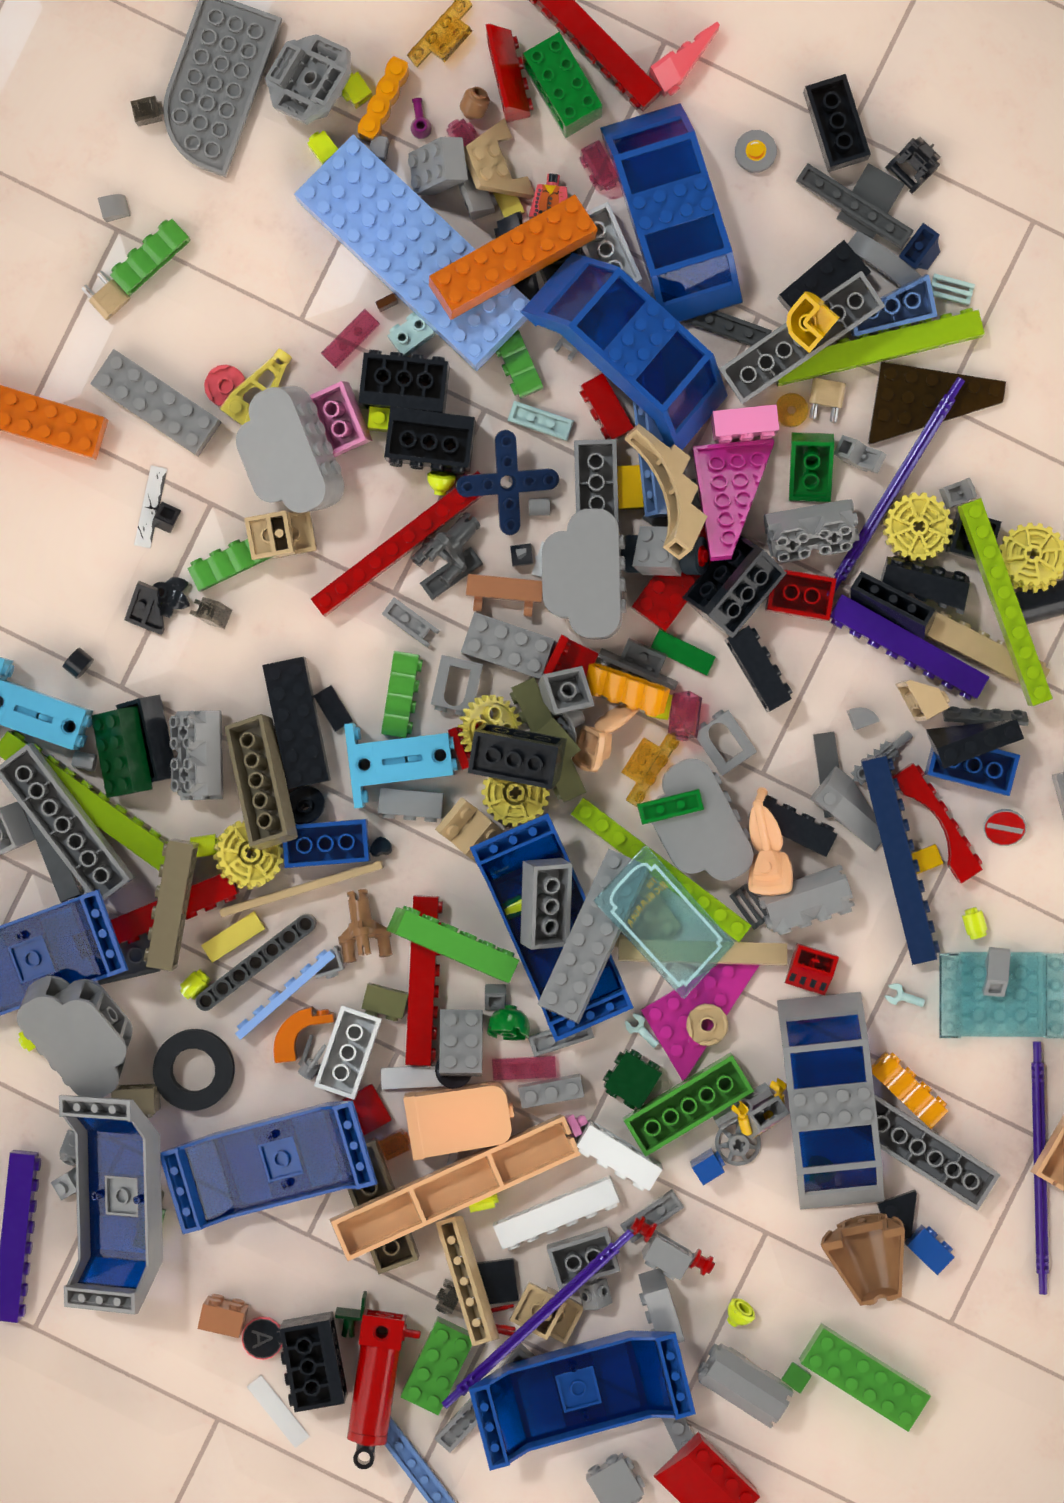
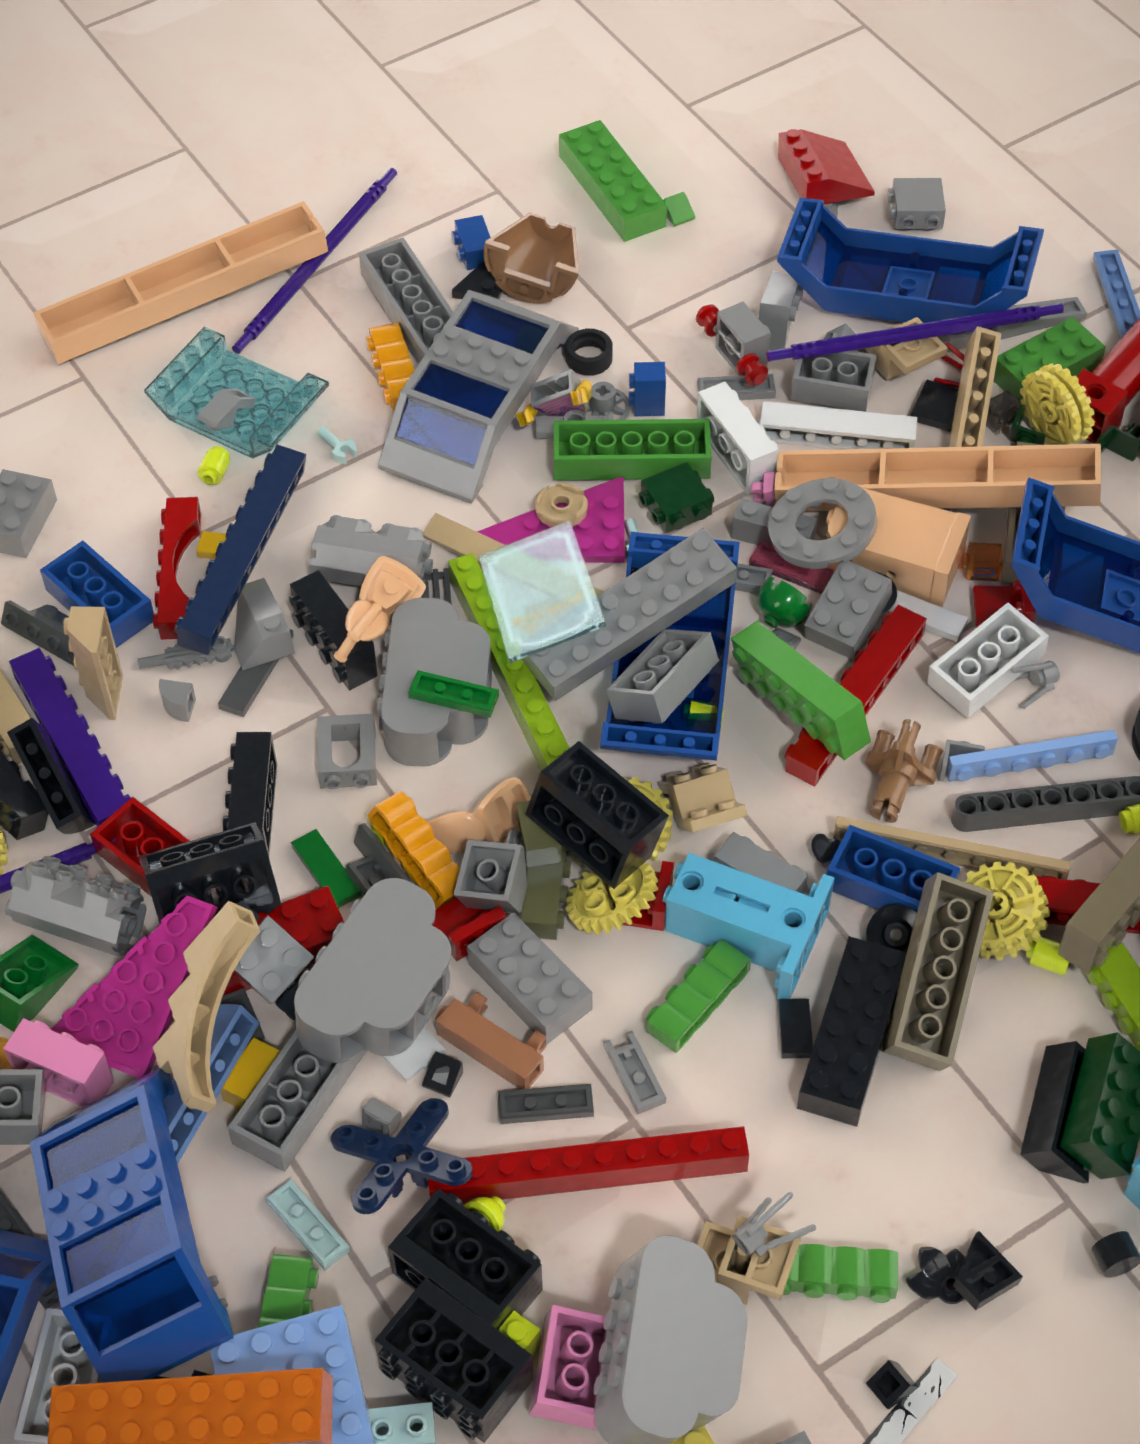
camera: 155 degrees left, 35 degrees down
light grey brick [169,710,223,800] -> none
clear smoke brick [189,597,232,629] -> none
light yellow tile [201,911,266,963] -> none
orange arch [273,1006,335,1063] -> none
olive brick [361,983,409,1021] -> none
dark grey wheel [411,512,480,587] -> none
light grey panel [431,655,483,716] -> none
red brick [579,373,634,440] -> none
clear yellow bracket [621,730,681,807] -> none
clear pink brick [668,691,702,741] -> none
light grey brick [697,1343,793,1428] -> none
neon yellow brick [727,1298,755,1327] -> none
red slope [784,943,839,995] -> none
black wedge [925,719,1024,769] -> none
red piece [984,809,1026,846] -> none
none -> black tyre [566,328,613,376]
none -> light grey plant [733,1192,816,1257]
none -> light grey plate [768,477,877,569]
none -> dark green bracket [1009,404,1046,446]
none -> light yellow piece [1020,363,1095,445]

